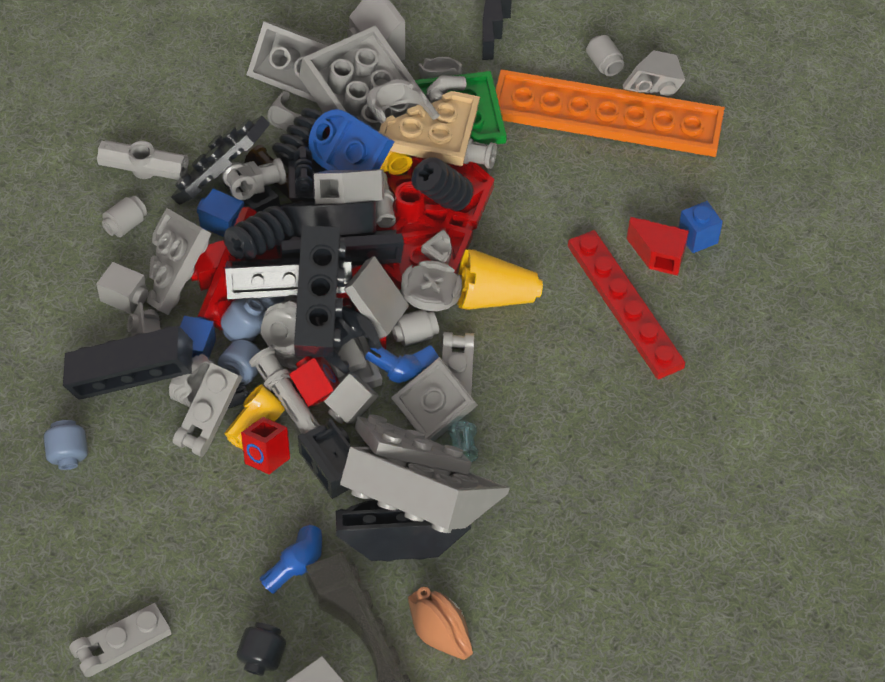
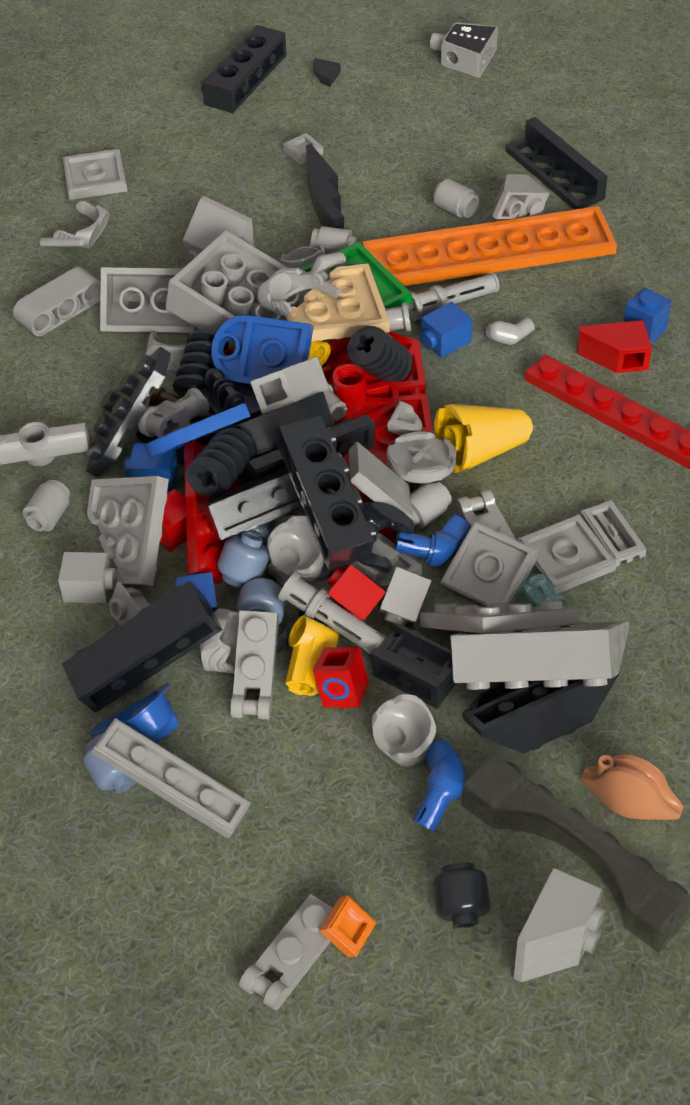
camera: 20 degrees left, 5 degrees down
none -> light grey beam [13,267,101,336]
none -> blue piece [90,683,179,743]
none -> light grey tile [92,718,251,839]
none -> tile [144,403,250,458]
none -> light grey brick [310,226,357,254]
none -> orange tile [319,895,377,958]
none -> light grey hair [372,694,437,767]
none -> light grey pin [408,273,500,321]
none -> blue brick [420,302,472,358]
none -> light grey arm [486,317,535,345]
none -> black fence [506,117,608,210]
none -> light grey tile [517,514,617,596]
none -> light grey tile [580,500,647,567]

